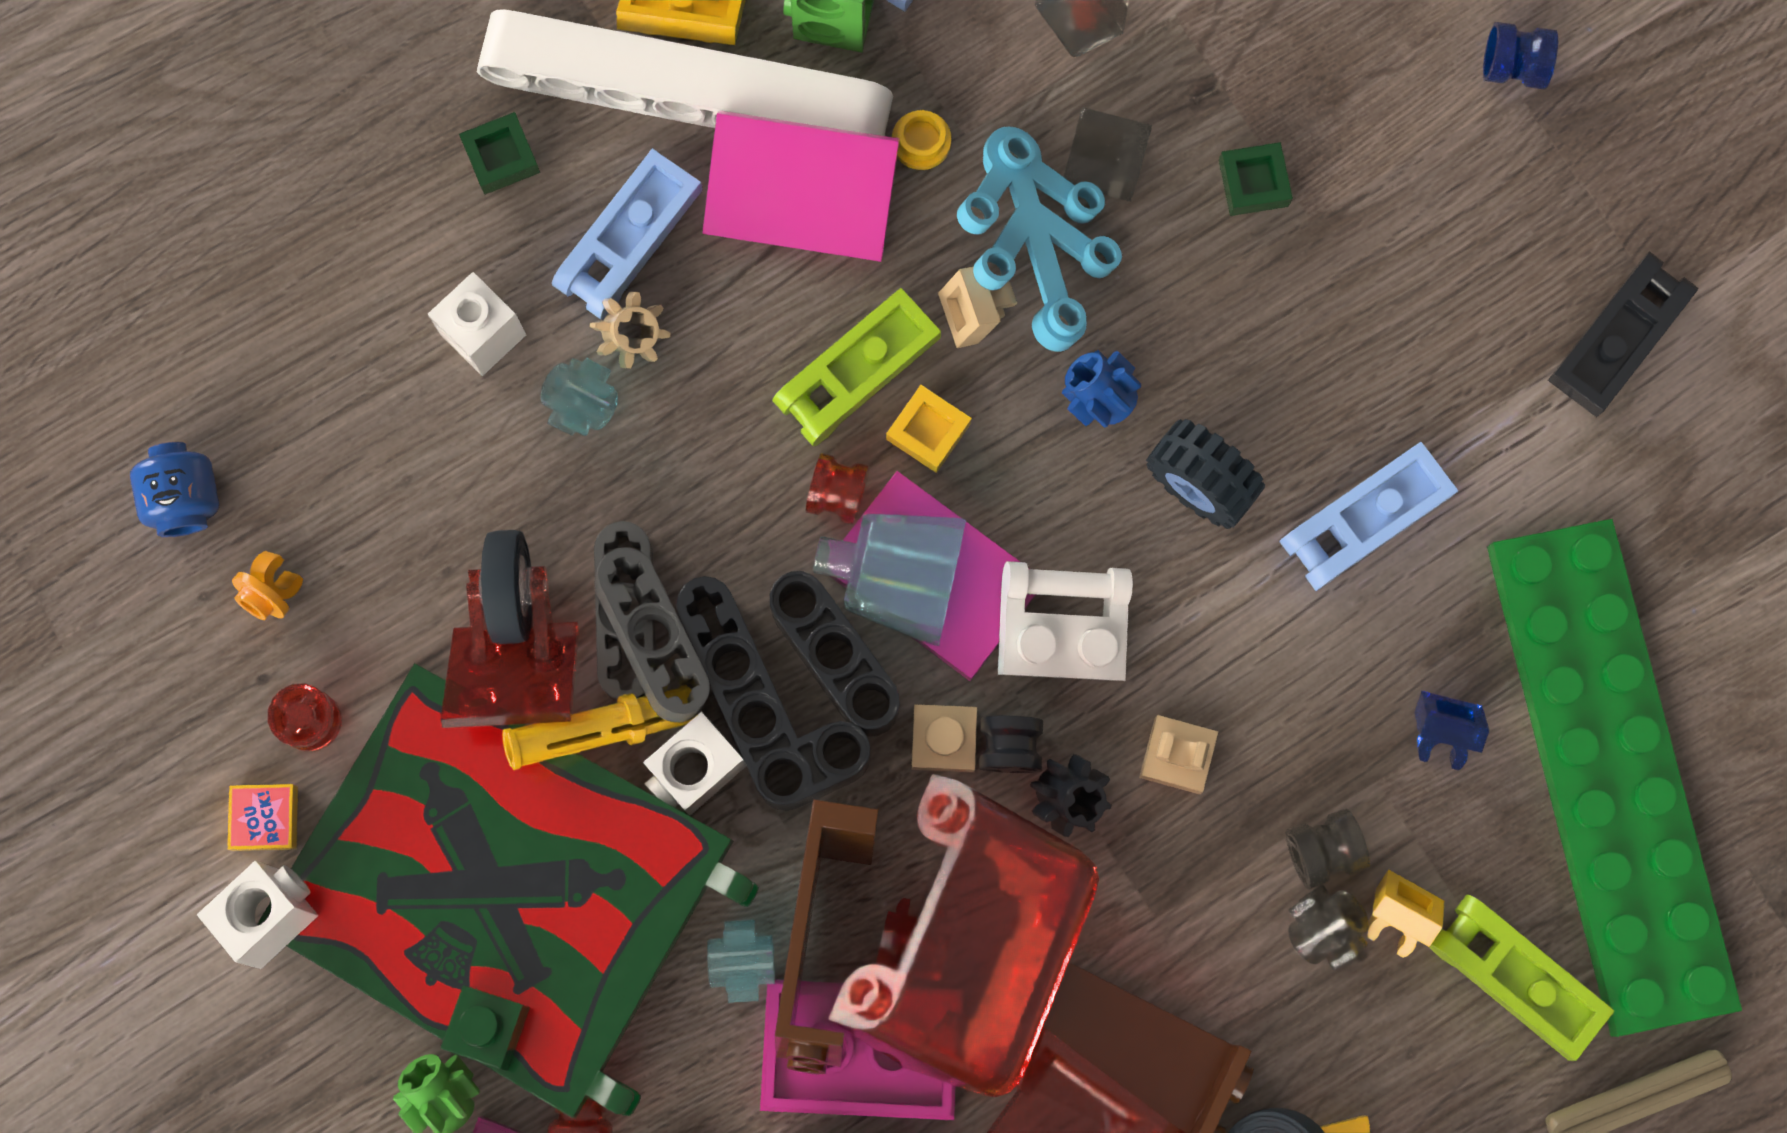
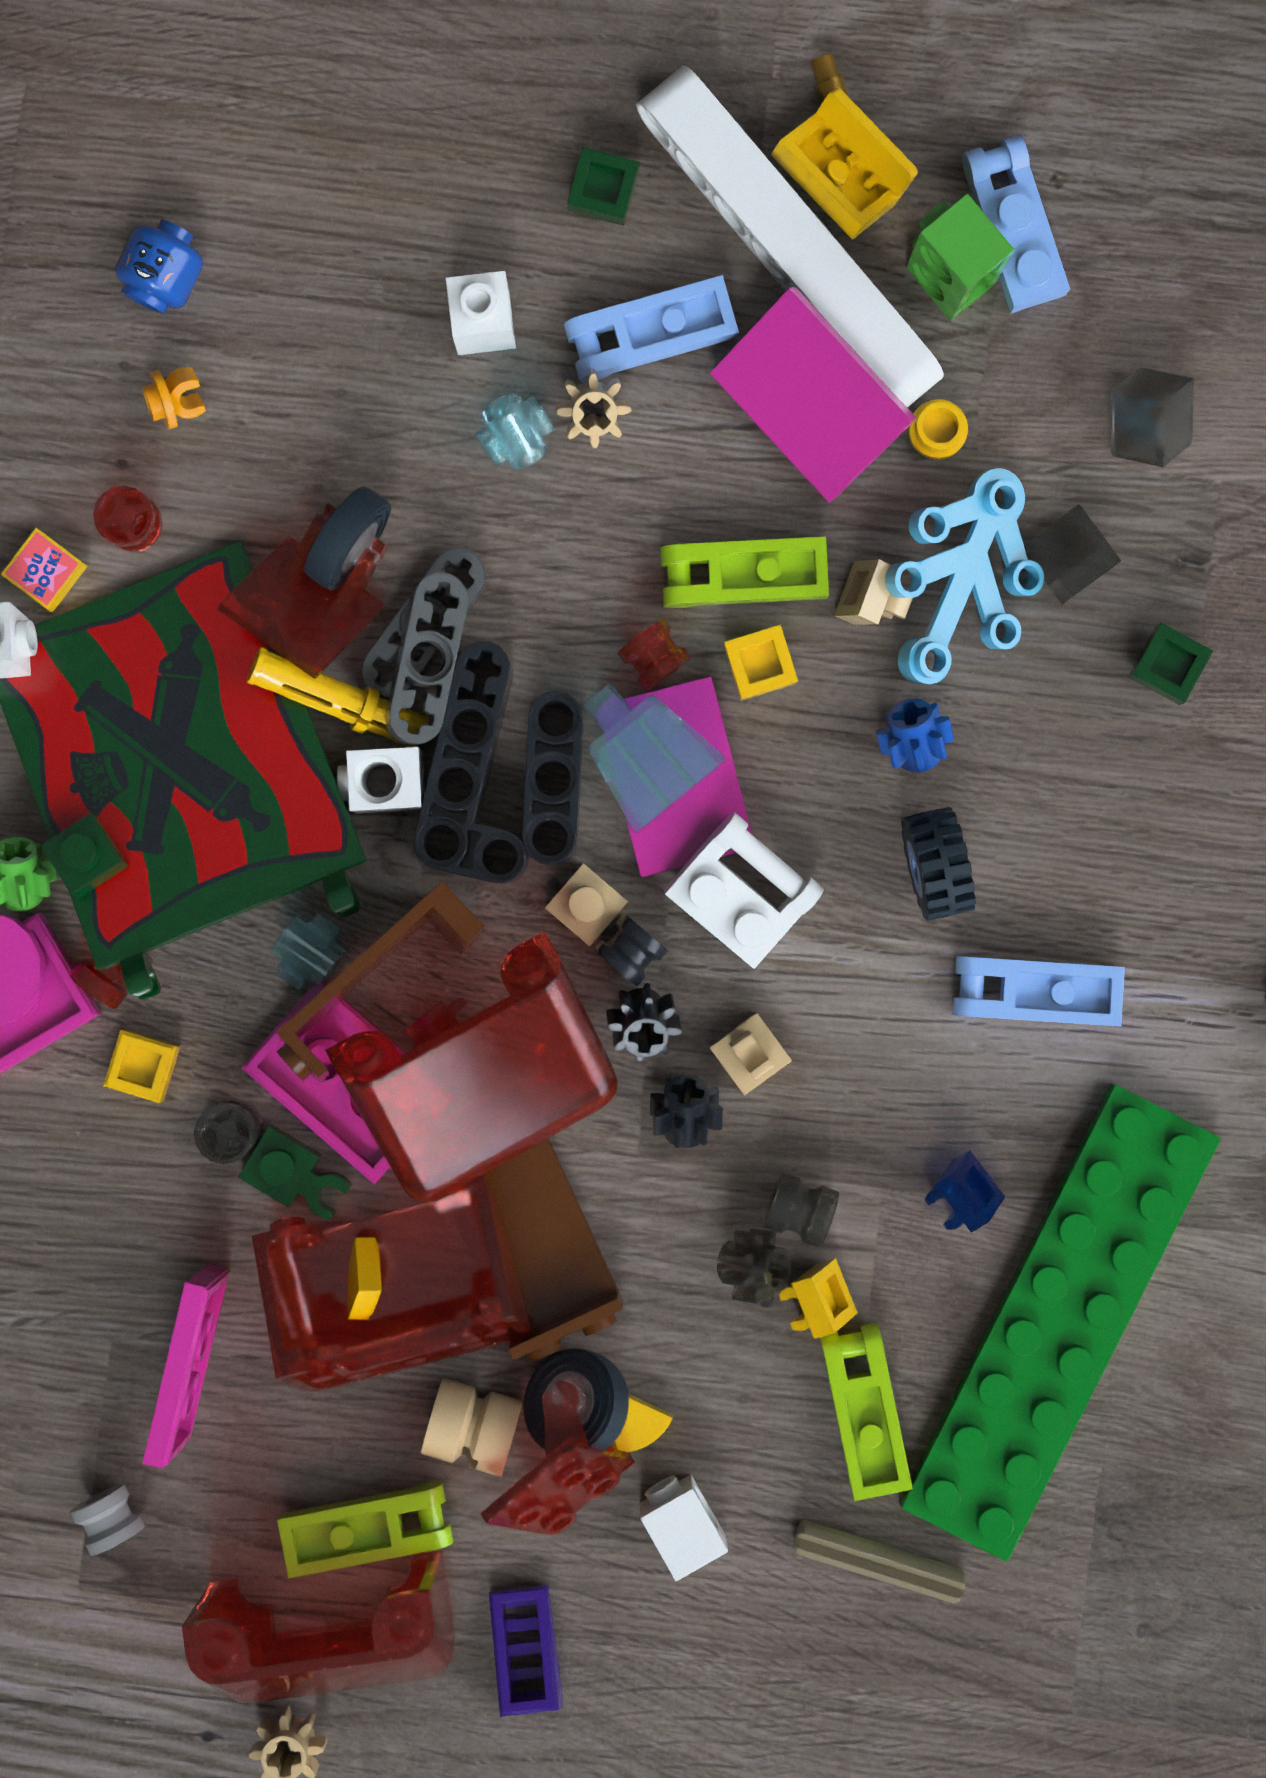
camera: 45 degrees right, 10 degrees up
none -> black gear [650,1075,723,1148]

